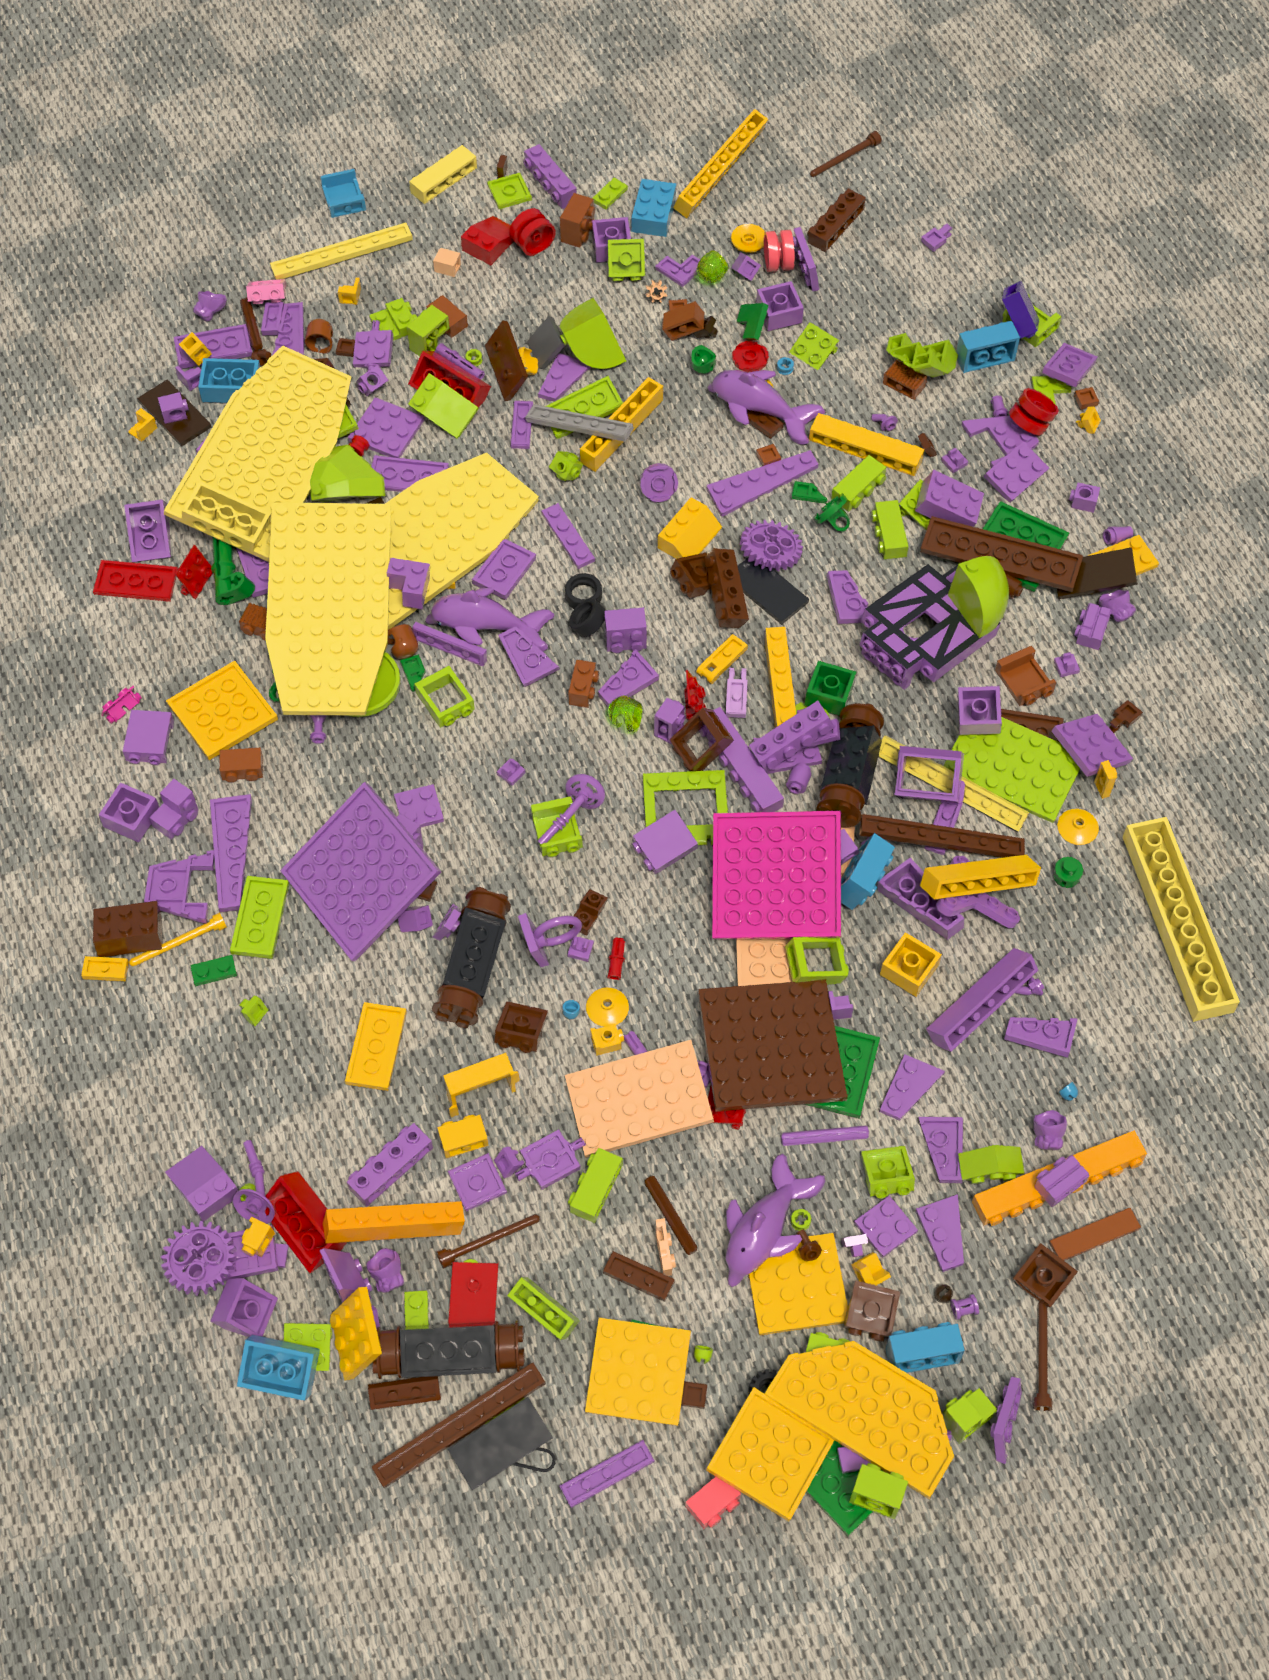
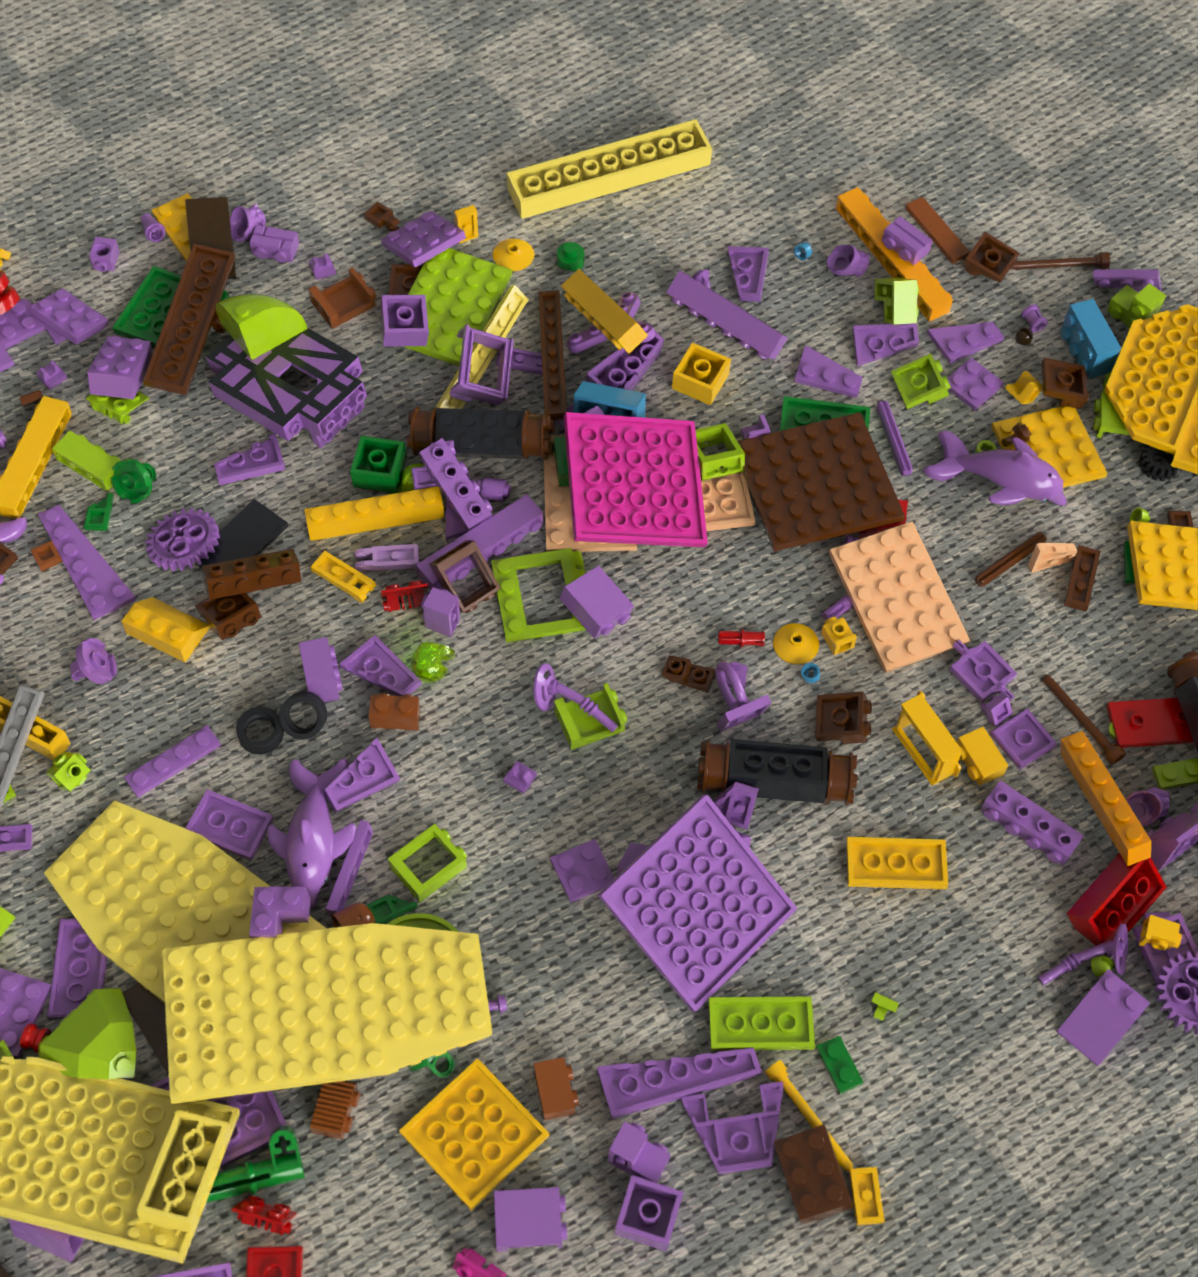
camera: 100 degrees left, 0 degrees up
lime brick [507,1277,580,1340] -> none
lime brick [568,1148,623,1223] -> none
tile [841,1234,868,1257] -> none
lime brick [871,500,909,560] -> none

